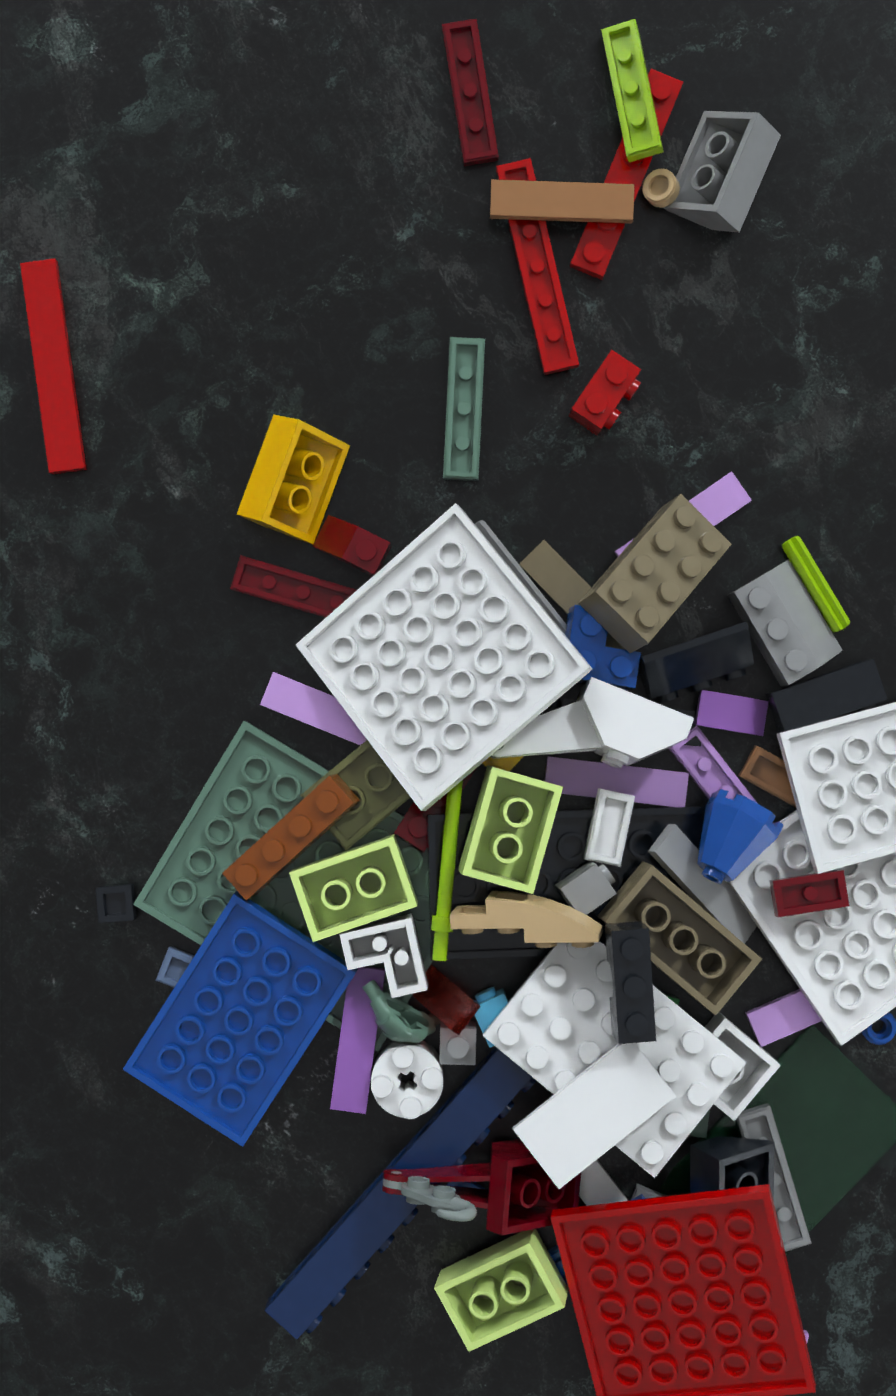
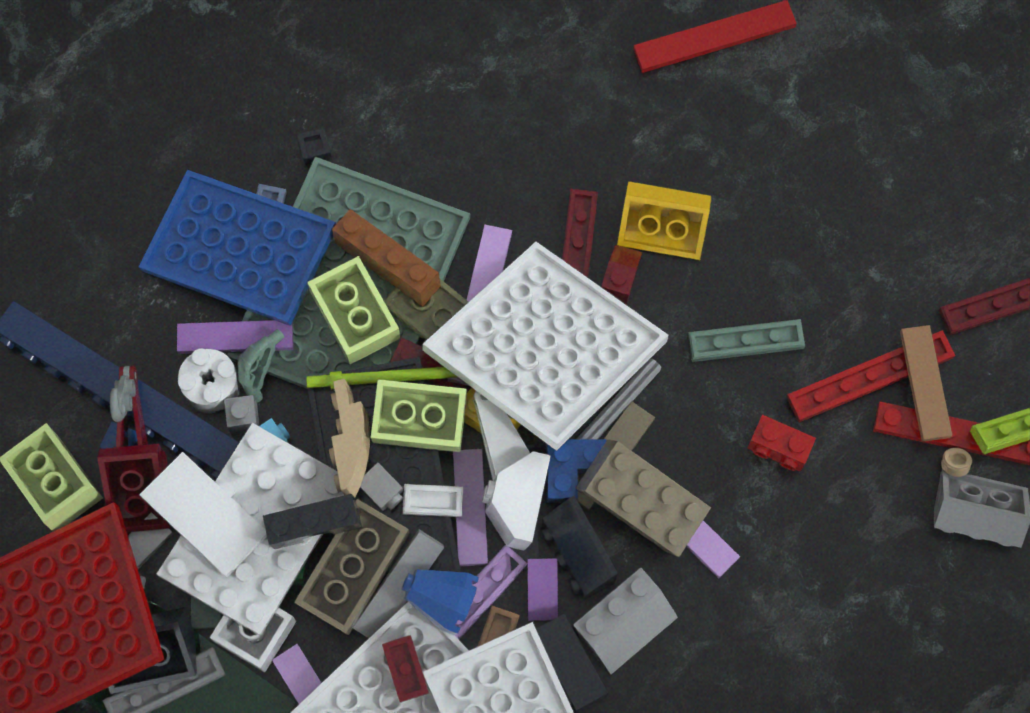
camera: 80 degrees right, 15 degrees down
white brick [339,914,428,998] -> none
clear red tile [412,965,481,1035] -> none
lime axle [782,536,850,632] -> none

